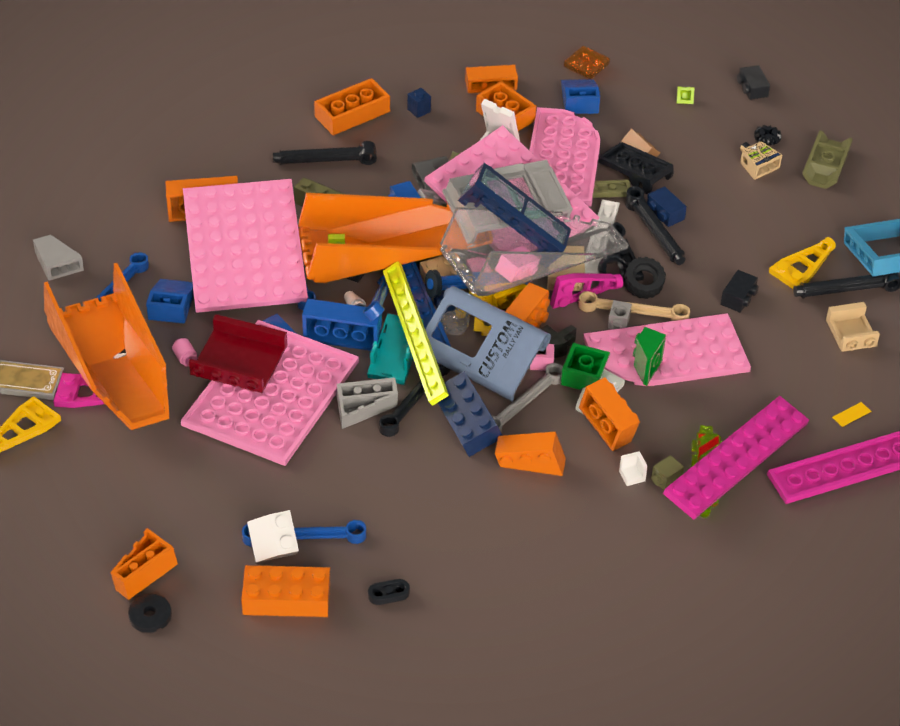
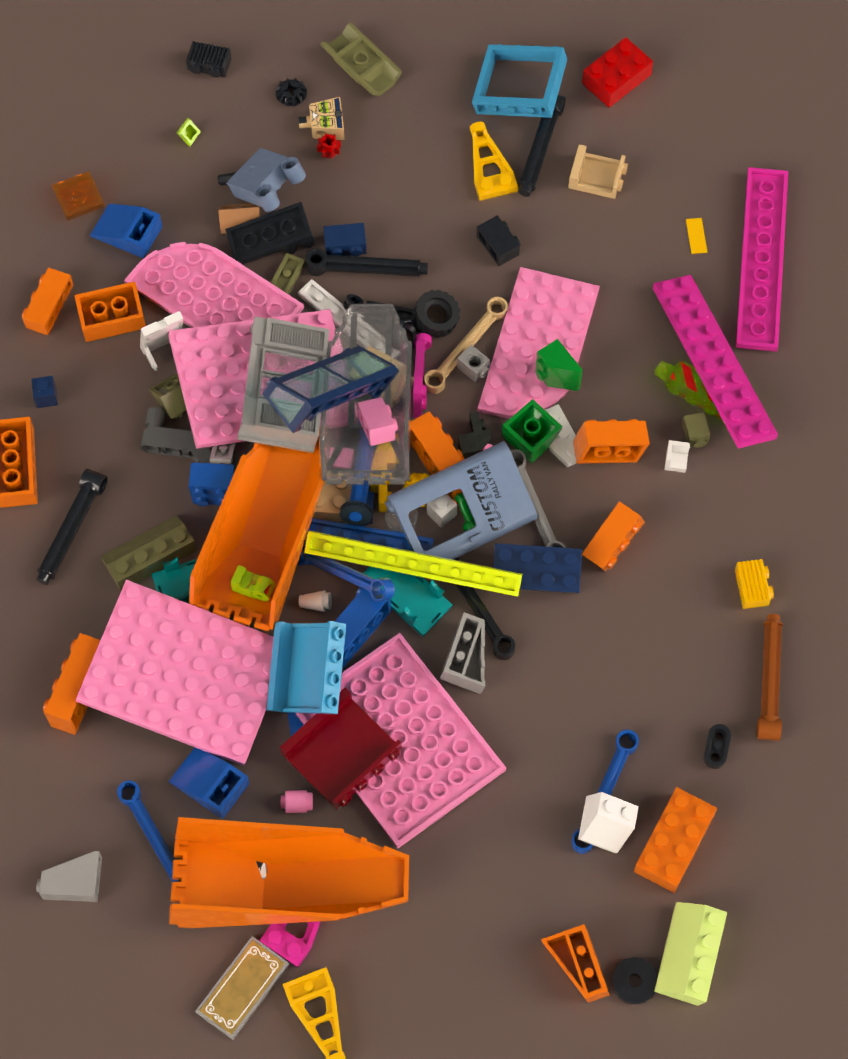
camera: 60 degrees left, 20 degrees up
none -> sand blue piece [217,148,306,212]
none -> dark azure panel [266,621,346,714]
none -> red gear [317,133,341,159]
none -> white brick [427,494,457,528]
none -> yellowish green slope [654,902,727,1006]
none -> yellow brick [735,559,774,609]
none -> dark orange piece [756,614,783,741]

